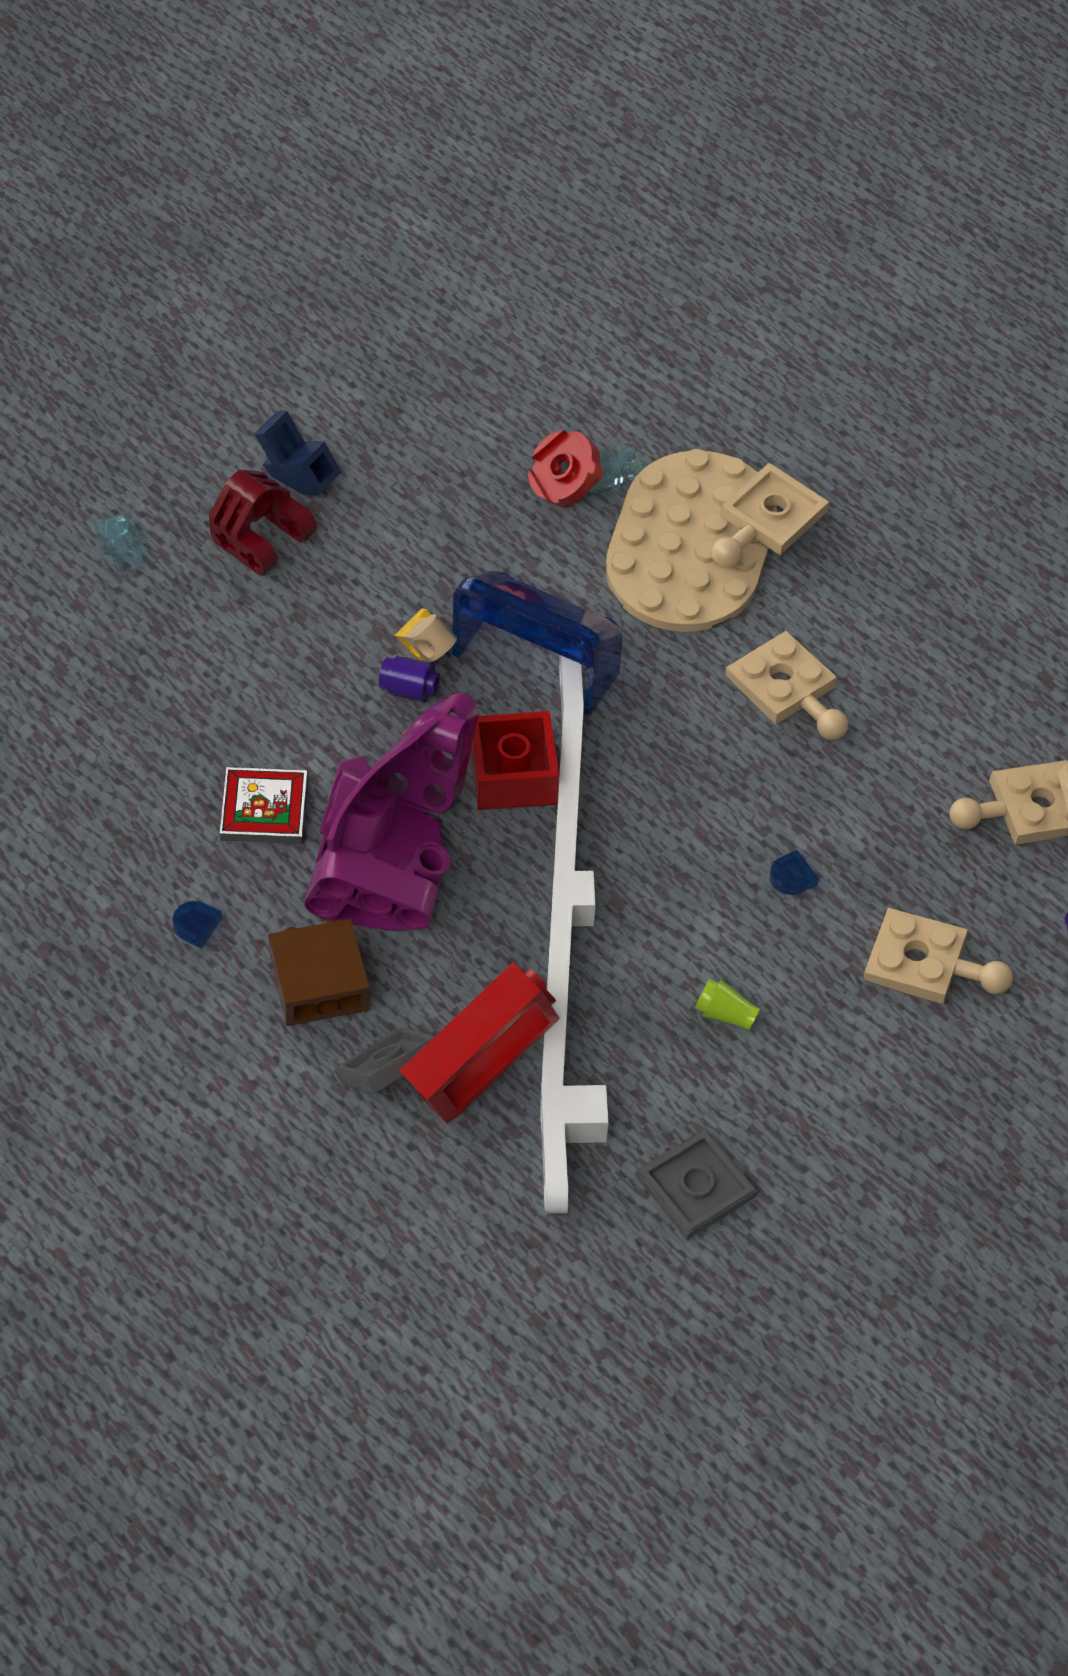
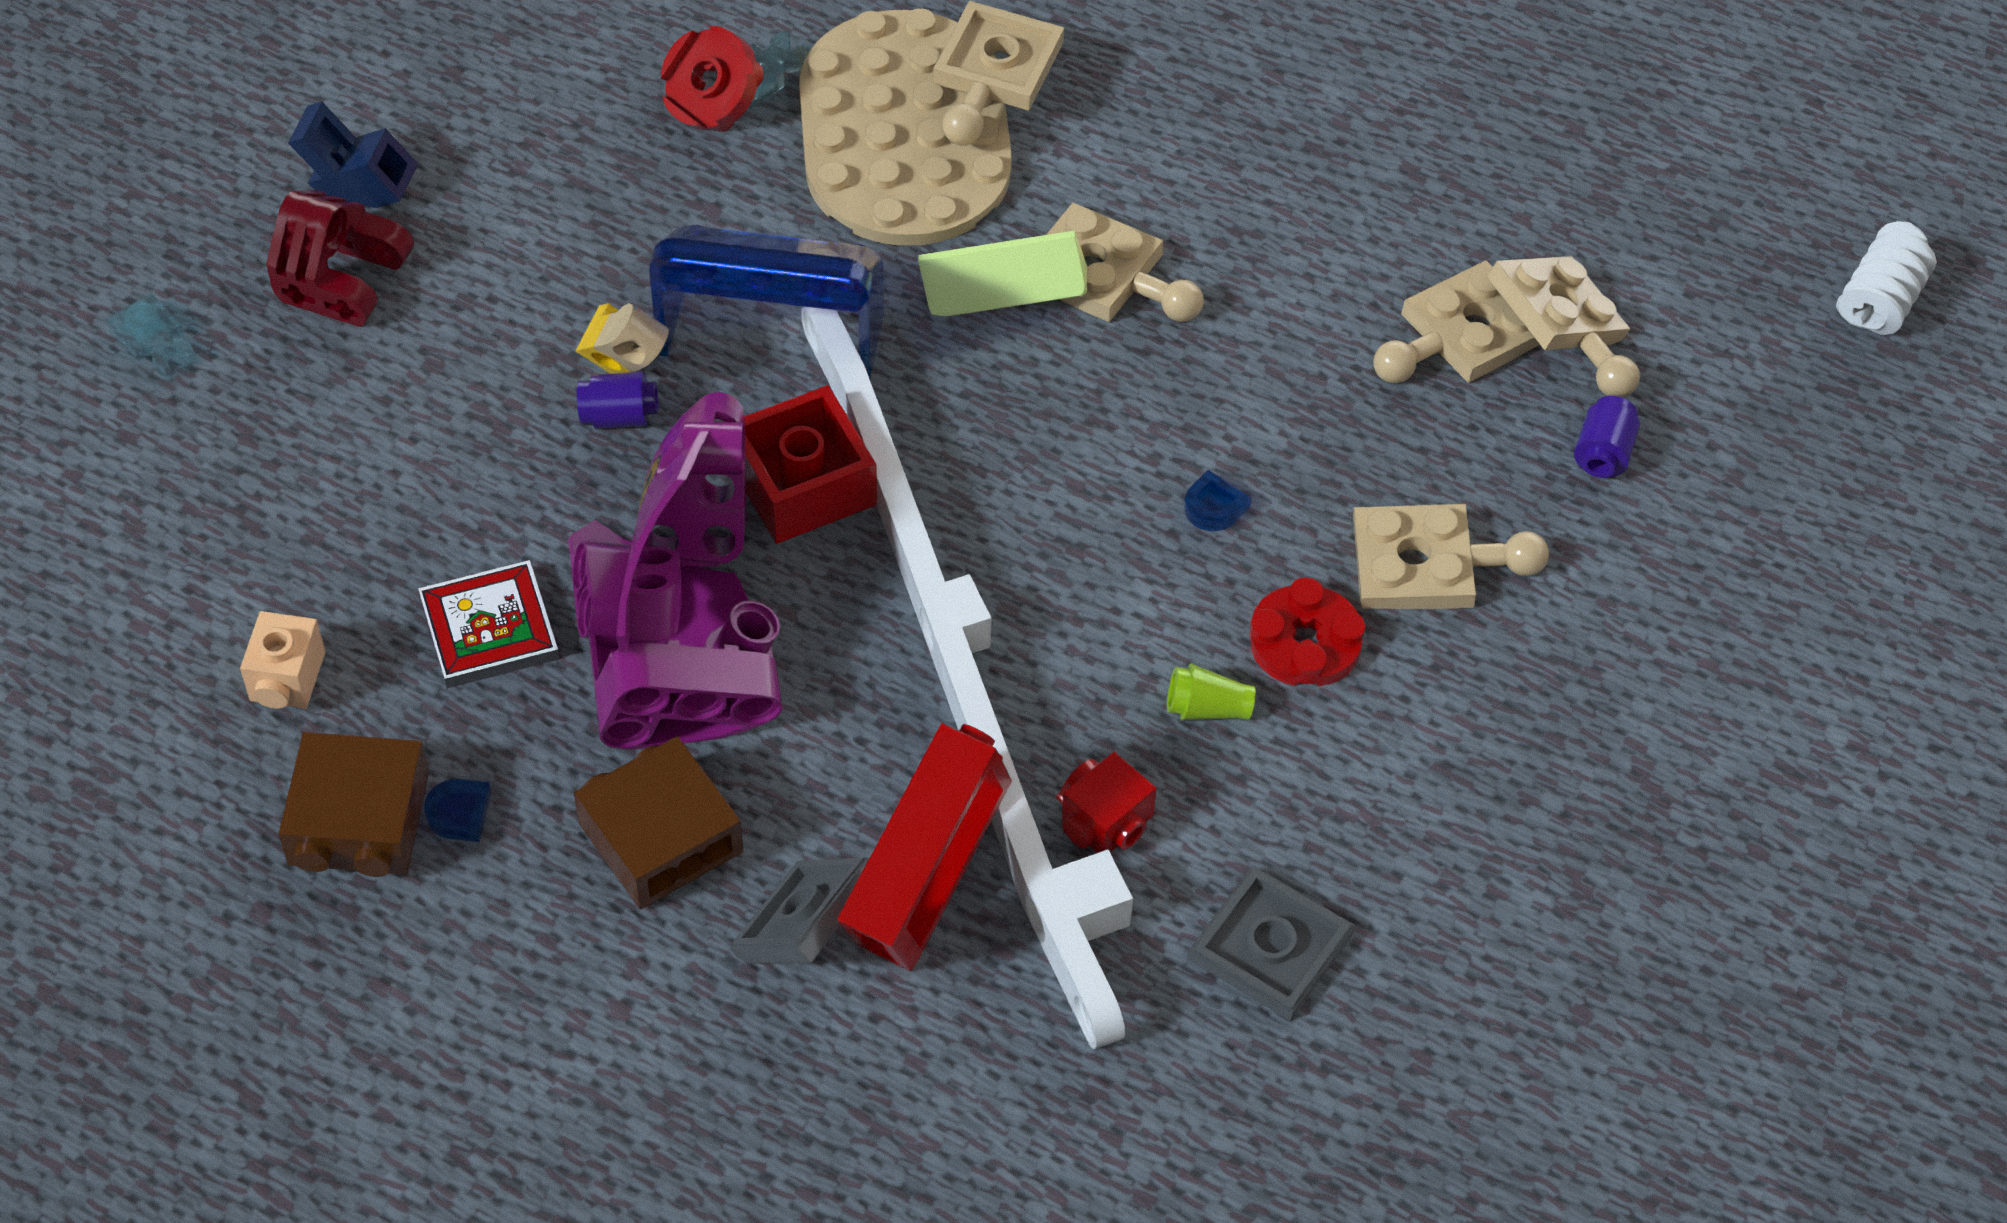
camera: 20 degrees left, 0 degrees up
none -> light nougat brick [240,611,325,709]
none -> reddish brown brick [278,732,429,877]
none -> yellowish green slope [918,231,1087,316]
none -> red brick [1056,751,1157,853]
none -> red plate [1249,577,1365,686]

